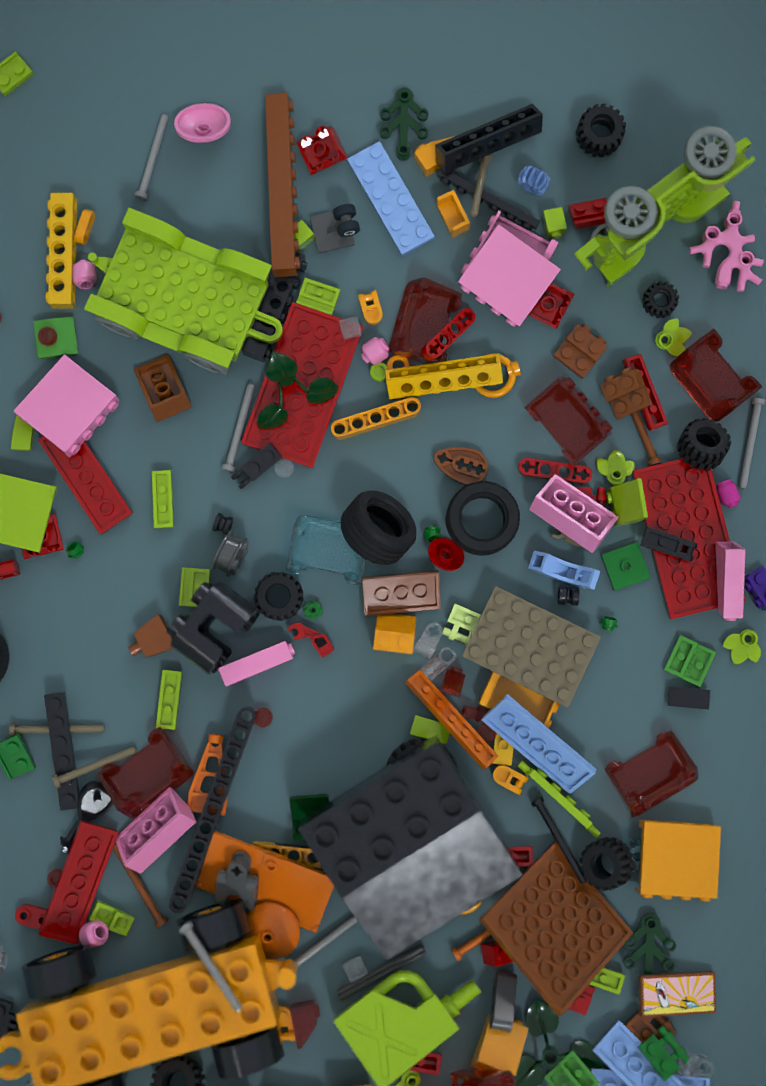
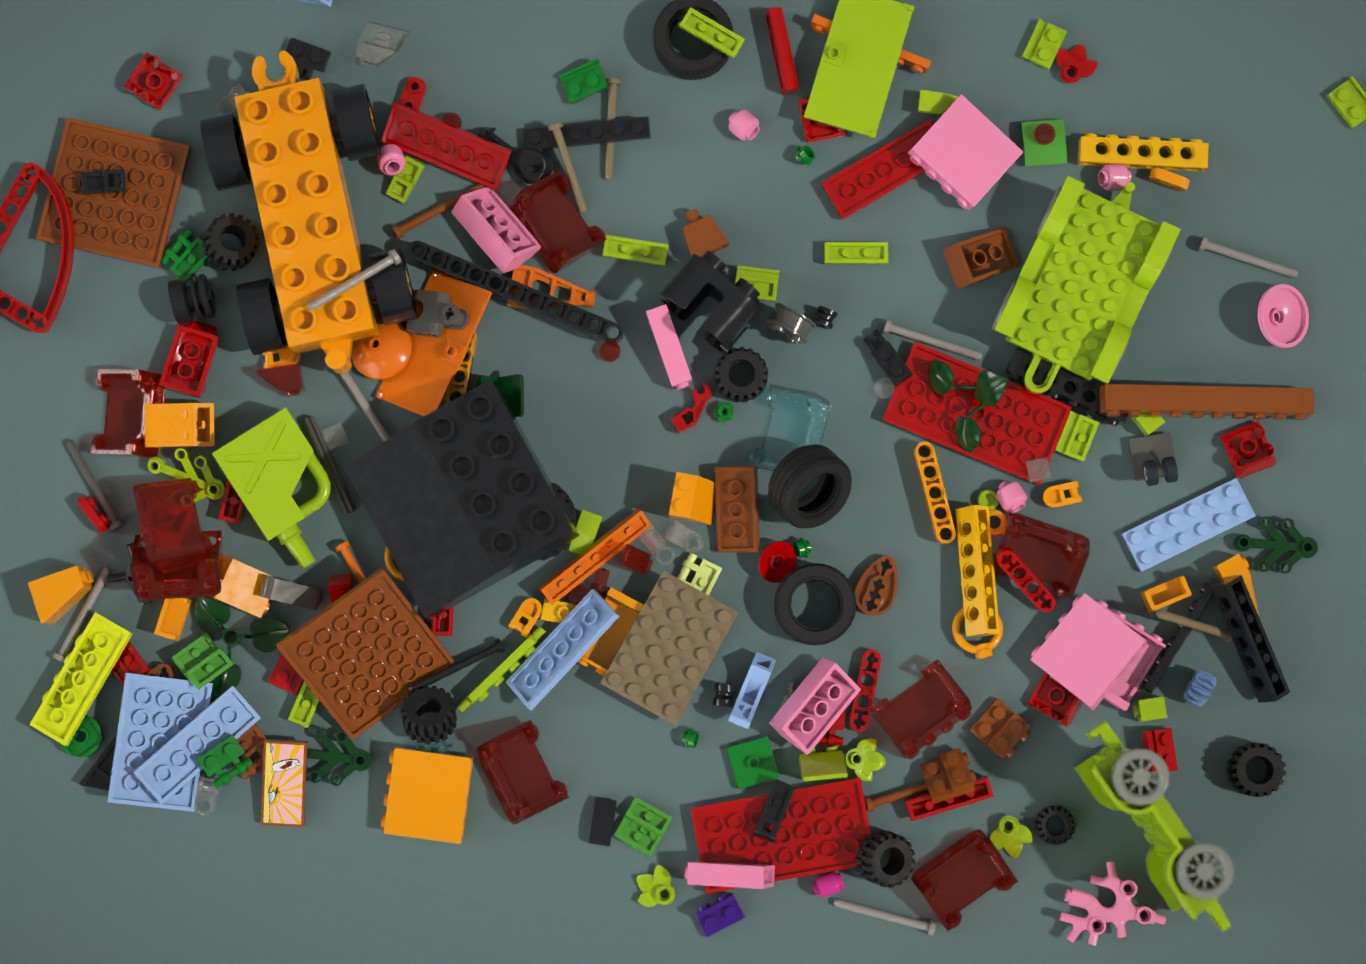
camera: 95 degrees right, 0 degrees up
none -> bright pink head [729,109,760,141]

